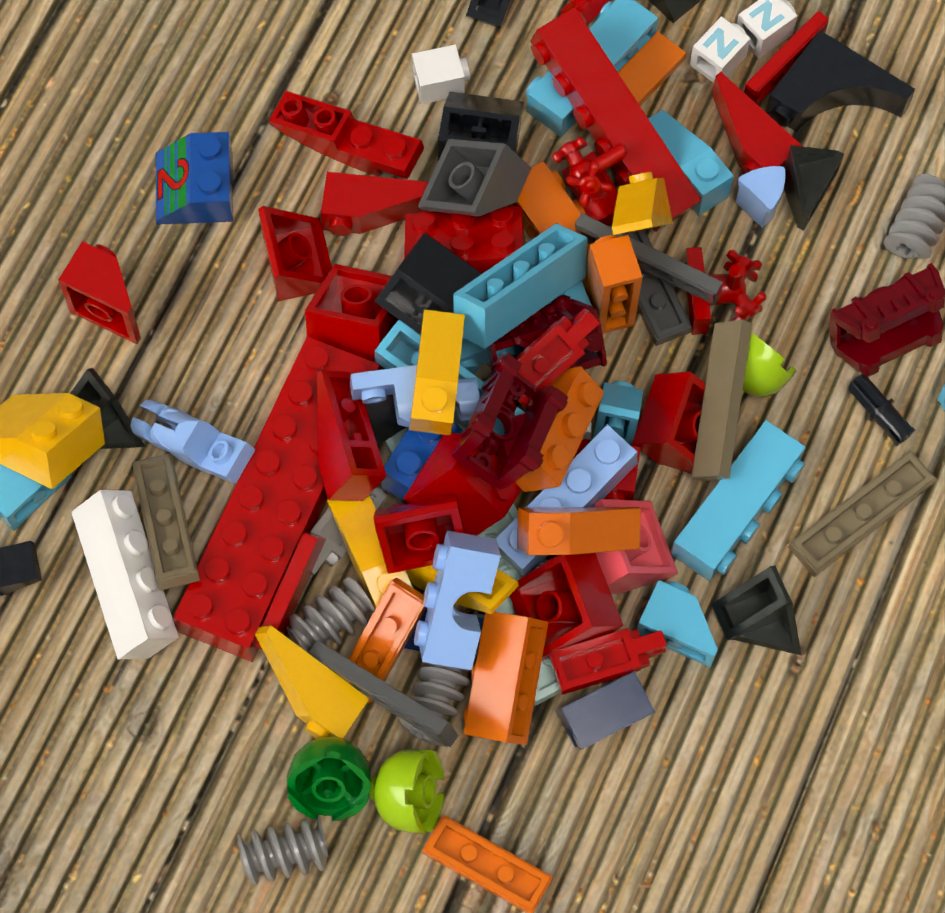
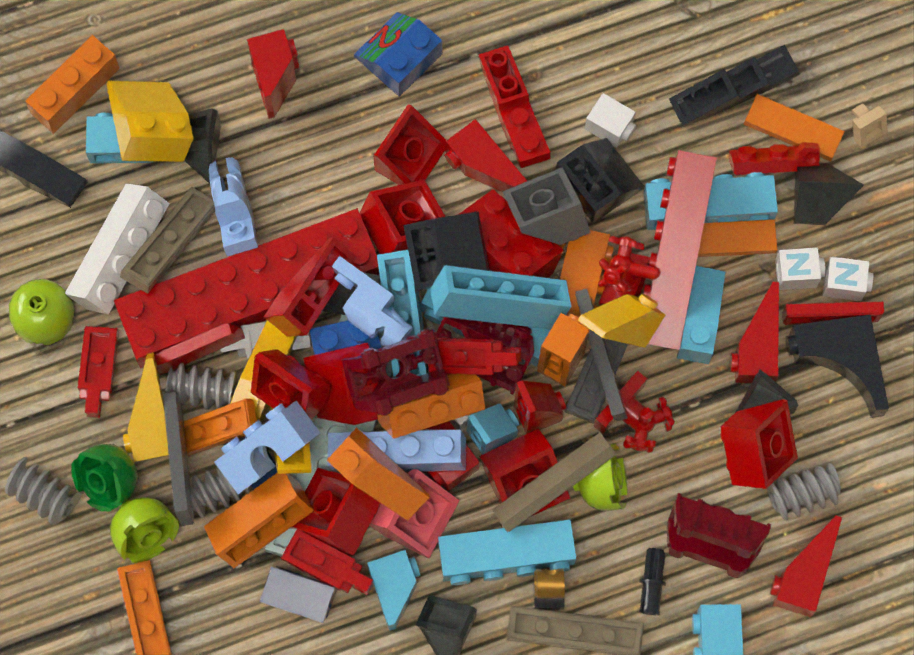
camera: 45 degrees right, 5 degrees up
yellow slope [409,309,465,435] -> none
light blue tile [735,166,785,228] -> none
none -> lime cylinder [9,279,75,345]
none -> red hinge [77,326,119,418]
none -> red slope [513,380,566,434]
none -> pearl gold leg [533,569,565,610]
none -> red slope [720,399,798,489]

